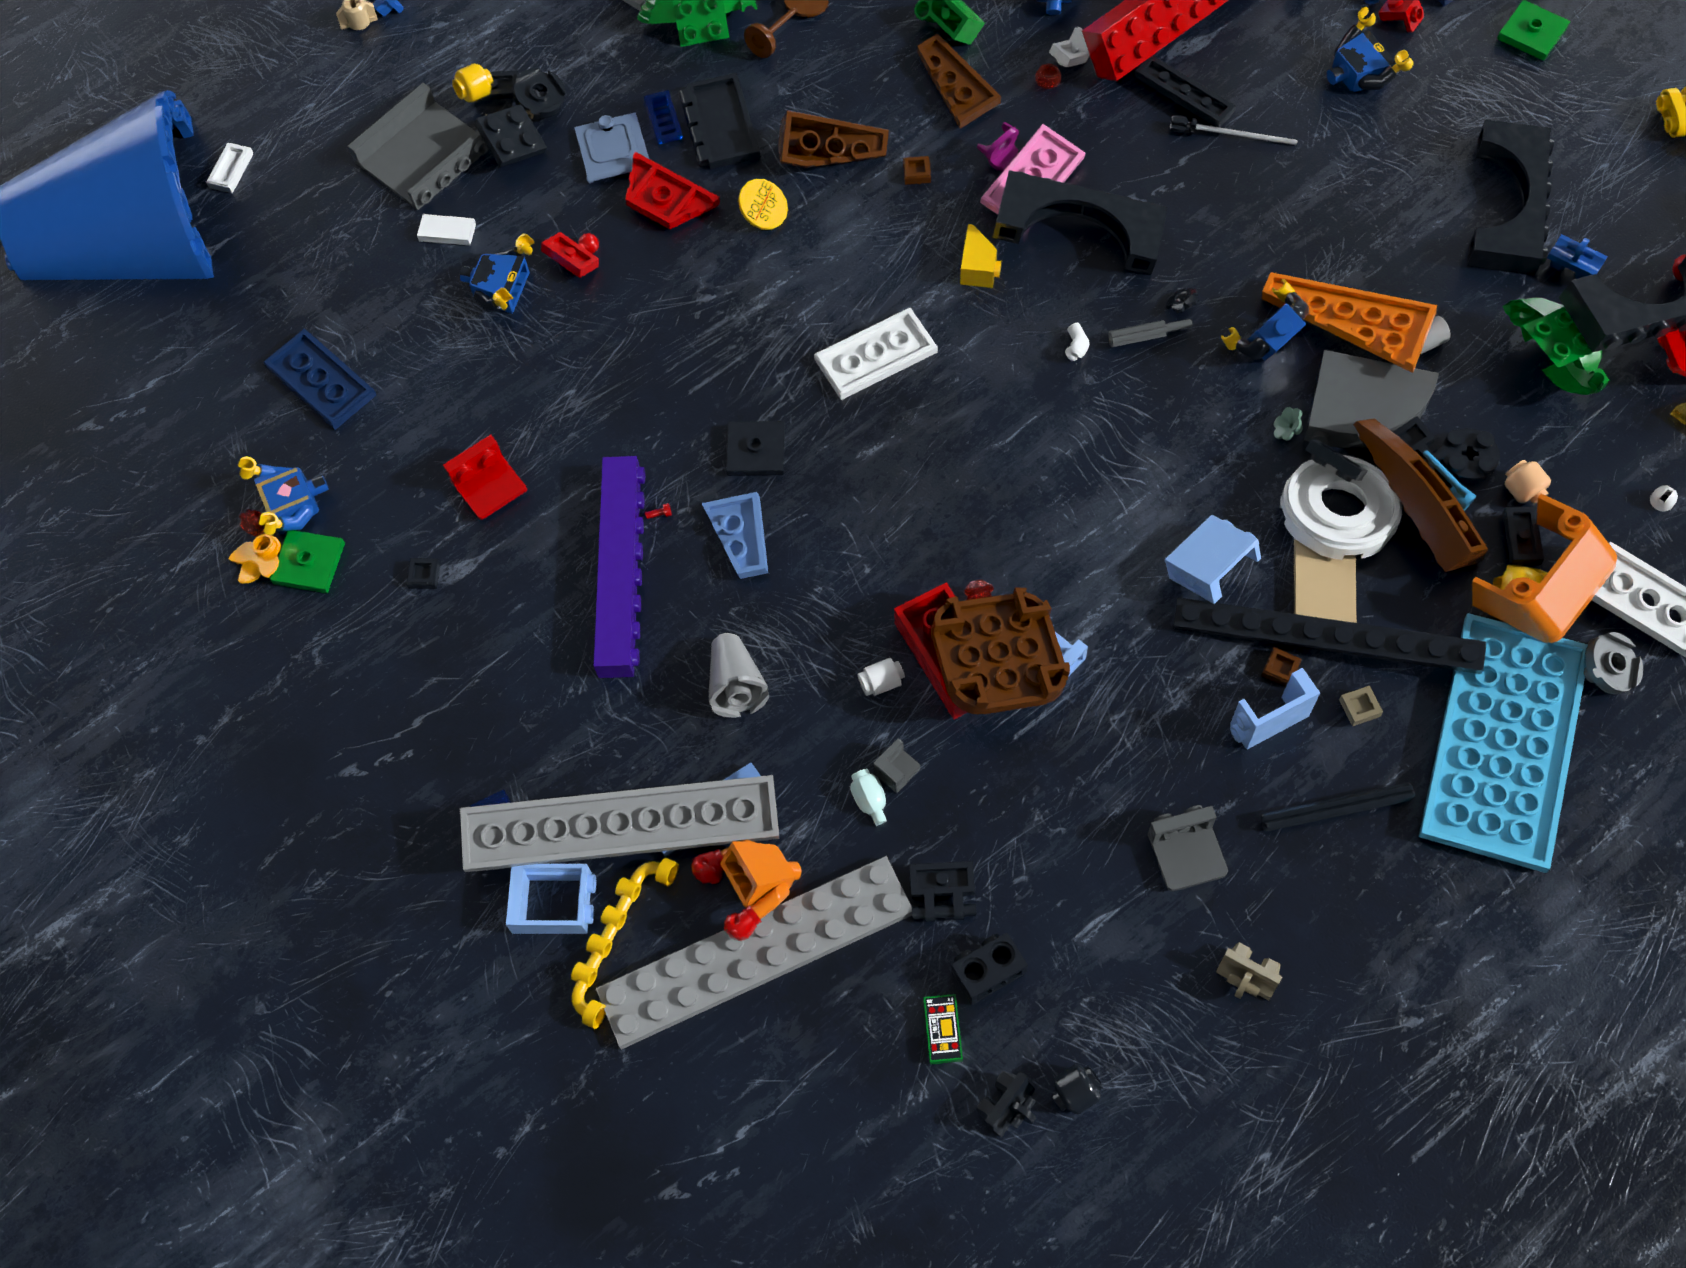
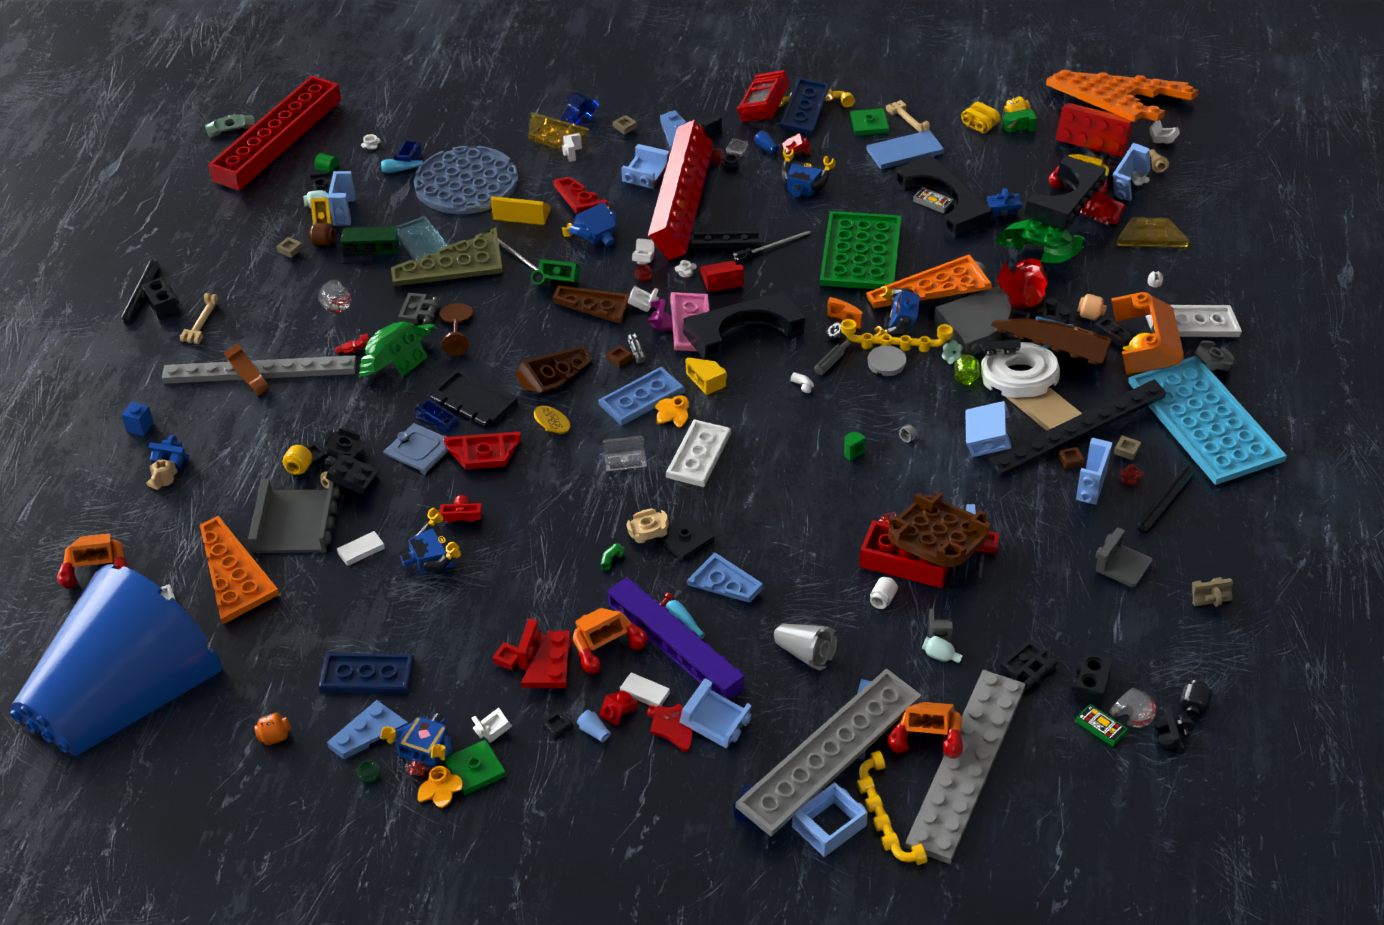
camera: 45 degrees left, 20 degrees down
none -> orange torso [57,534,129,589]
none -> orange wing [200,516,279,625]
none -> orange head [255,713,291,746]
none -> medium blue wing [327,700,408,759]
none -> clear green plate [356,760,380,782]
none -> white bracket [471,708,512,743]
none -> red plate [492,642,518,670]
none -> red wing [521,631,570,688]
none -> orange torso [573,608,648,675]
none -> light blue cone [577,710,611,743]
none -> medium blue tile [599,367,685,426]
none -> red bracket [599,691,639,726]
none -> green arm [600,543,625,570]
none -> clear panel [603,436,647,471]
none -> white tile [620,673,670,707]
none -> white bracket [627,286,659,312]
none -> tan plate [627,509,669,543]
none -> dark grey axle [628,333,646,364]
none -> red arm [647,704,692,752]
none -> light orange plate [655,395,689,428]
none -> medium azure piece [666,600,705,640]
none -> white plate [675,260,696,277]
none -> light blue panel [680,678,752,749]
none -> red bracket [700,261,744,292]
none -> green plate [820,211,901,289]
none -> orange slope [827,297,862,329]
none -> yellow bar [841,319,953,352]
none -> green brick [844,432,866,461]
none -> medium blue tile [867,130,944,170]
none -> light grey tile [868,345,906,376]
none -> tan hinge [886,100,930,132]
none -> light grey hinge [899,425,917,443]
none -> tile [913,188,953,213]
none -> clear neon green head [954,355,980,385]
none -> red plate [977,531,999,553]
none -> red animal [997,258,1048,311]
none -> clear helmet [1109,687,1156,728]
none -> clear red plate [1119,464,1144,485]

